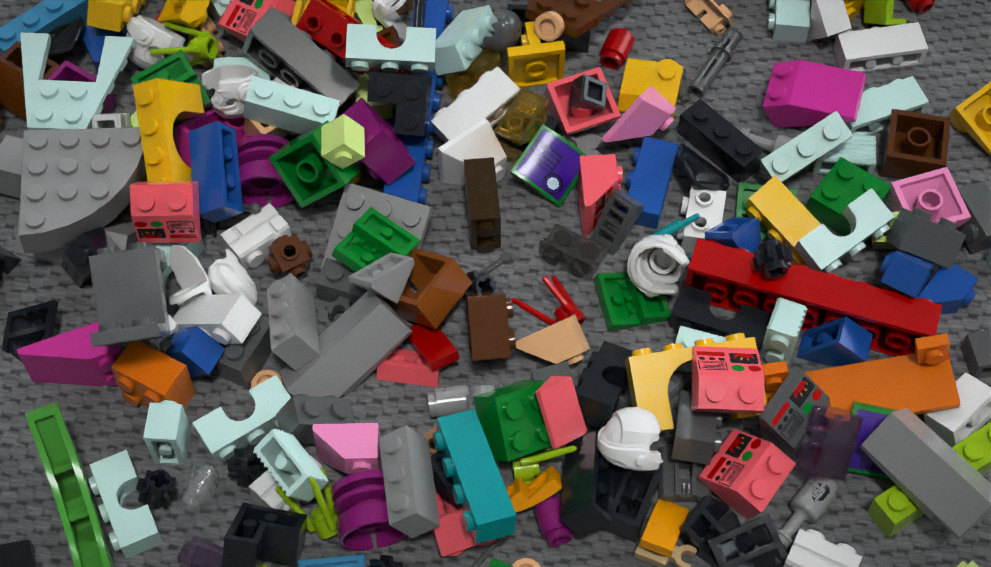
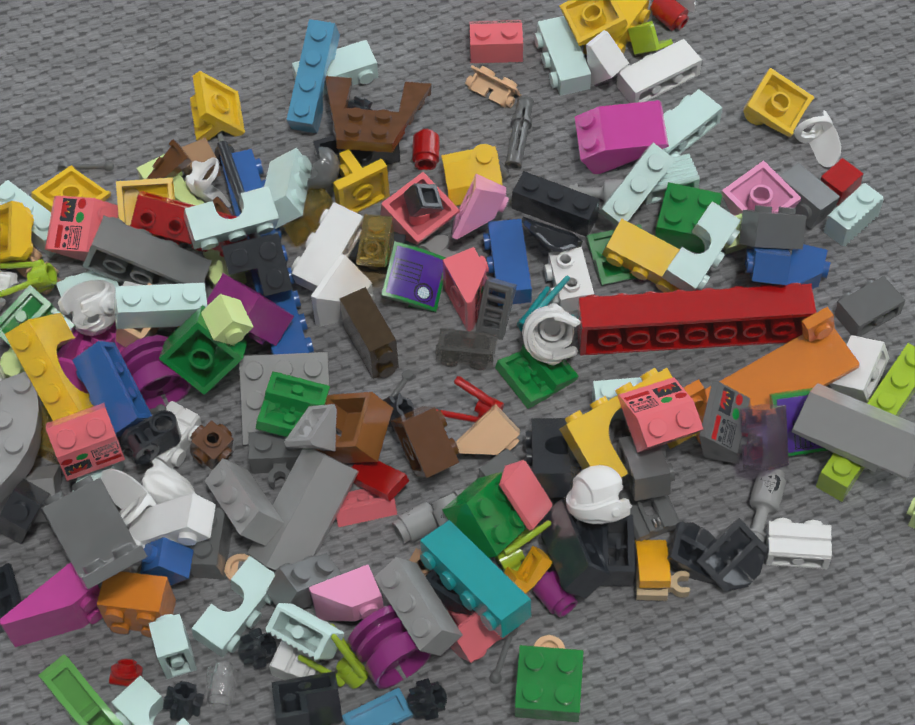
camera: 20 degrees left, 0 degrees up
light nougat tile [534,11,565,42] -> none
black arch [669,284,772,353] -> none
coral slope [697,429,796,519] -> none
blue slope [705,217,761,253] -> none
black gear [752,240,794,279] -> none
light aqua brick [759,298,807,364] -> none
blue slope [796,316,873,367] -> none
reddish brown brick [880,109,951,179] -> none
none -> red plate [109,659,143,687]
none -> black piece [120,410,181,465]

